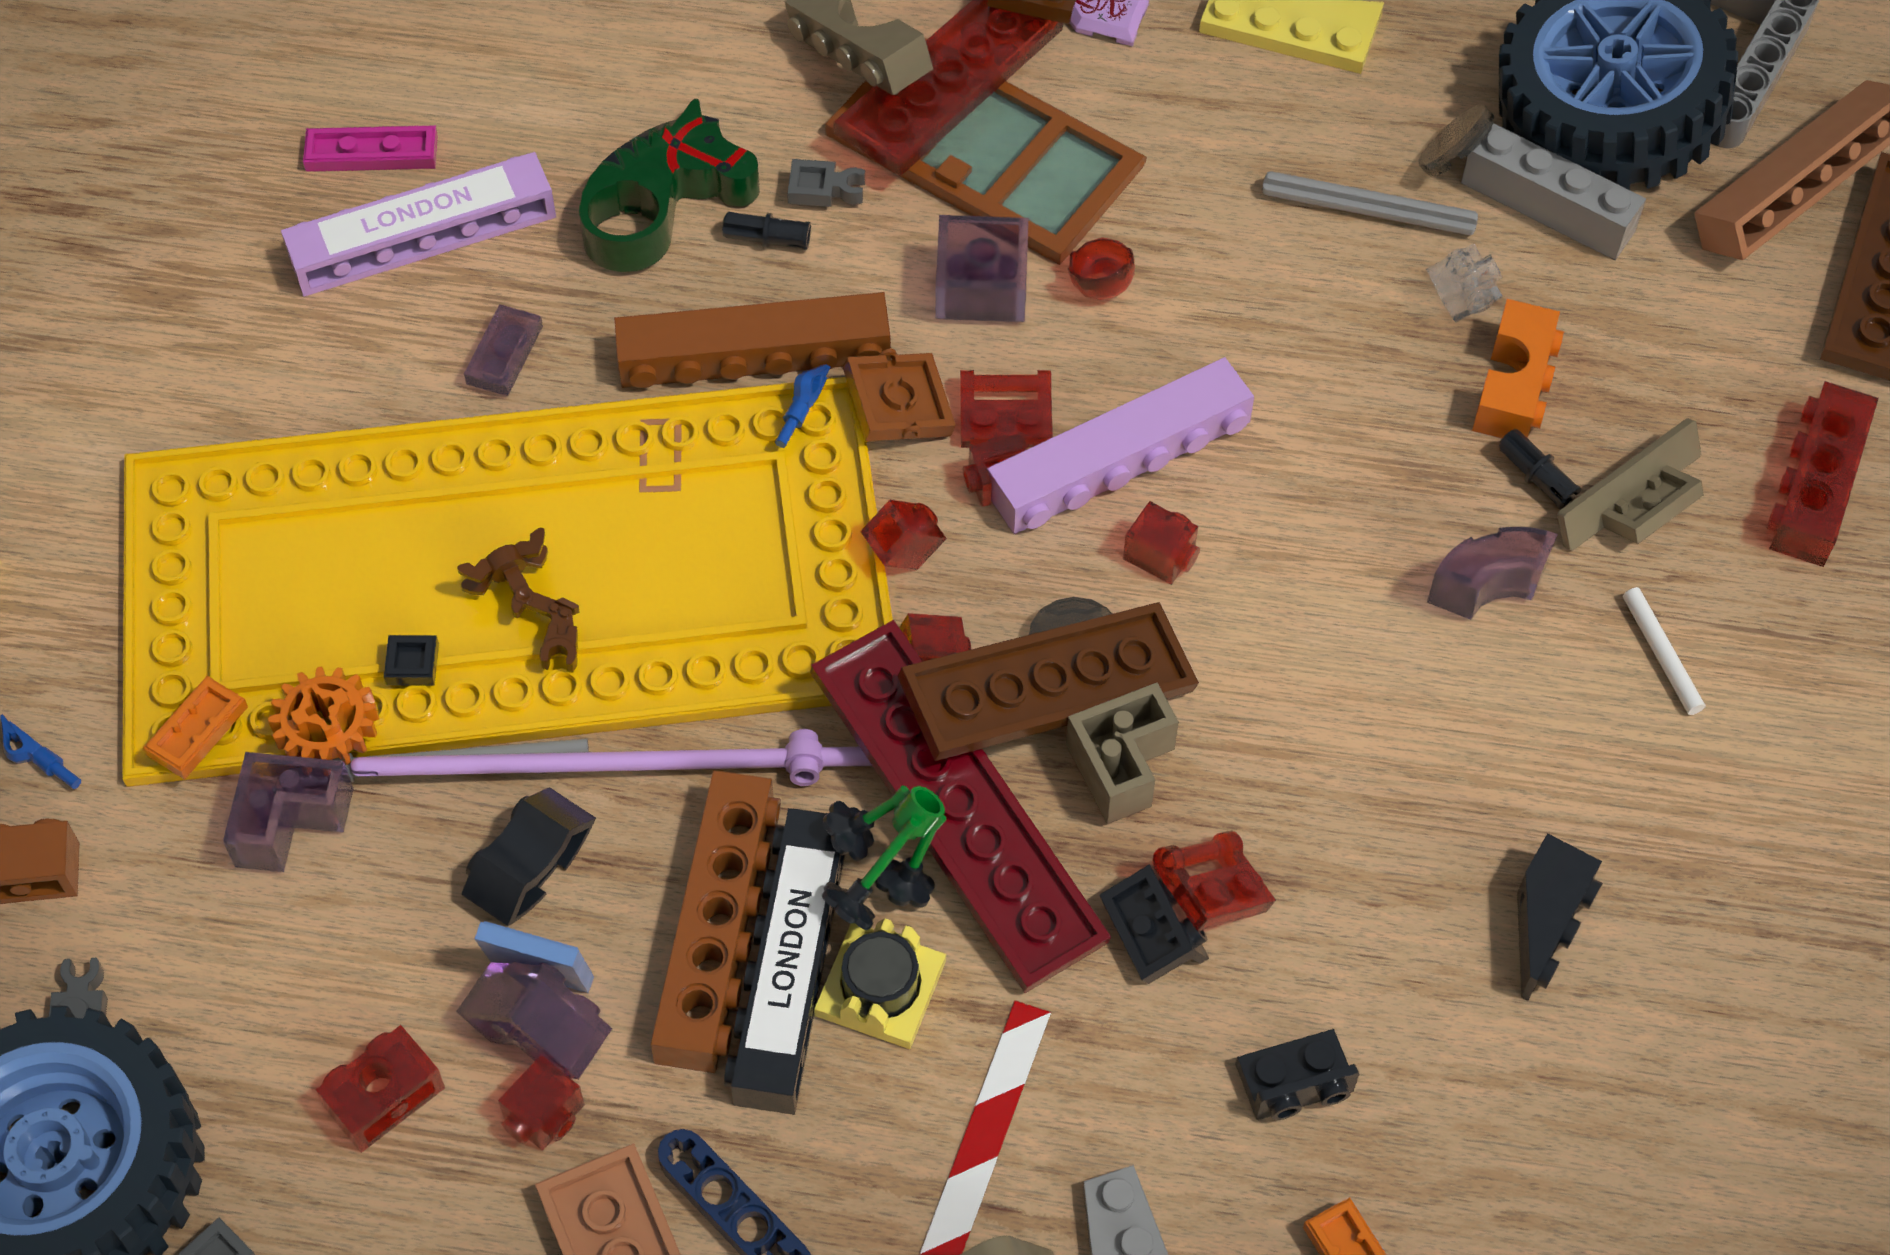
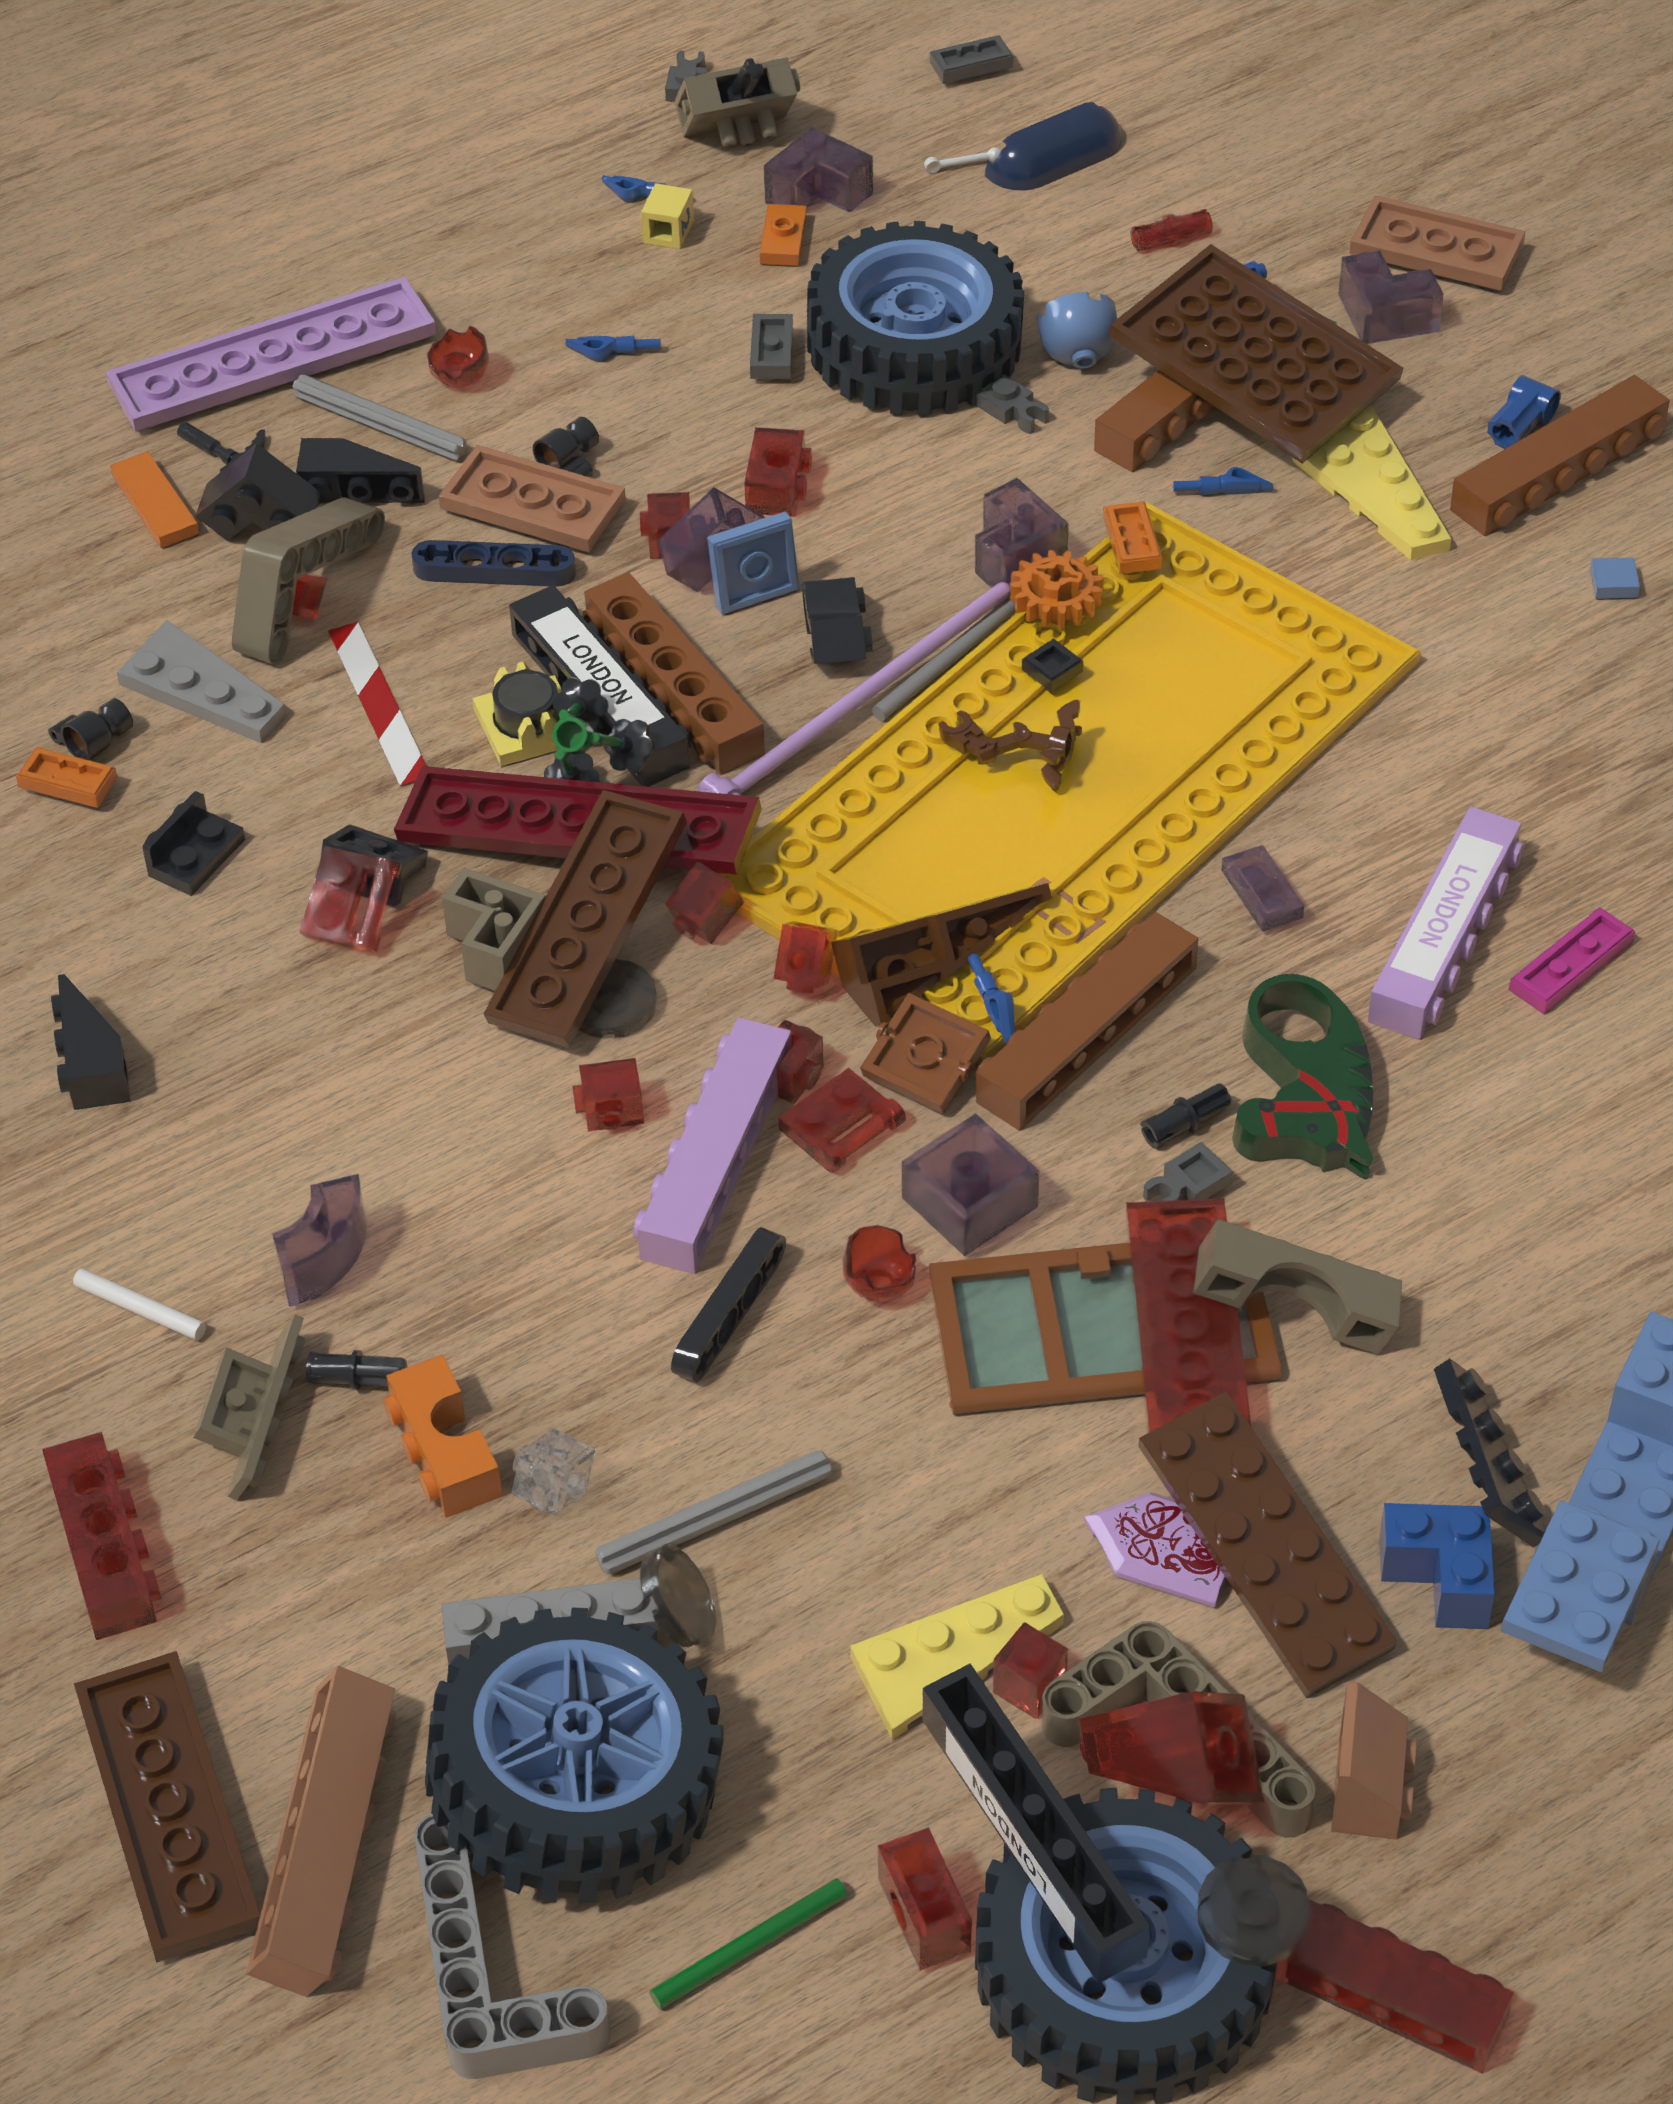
camera: 140 degrees right, 10 degrees down
none -> black beam [671,1227,786,1383]
none -> reddish brown wedge [831,883,1052,1027]

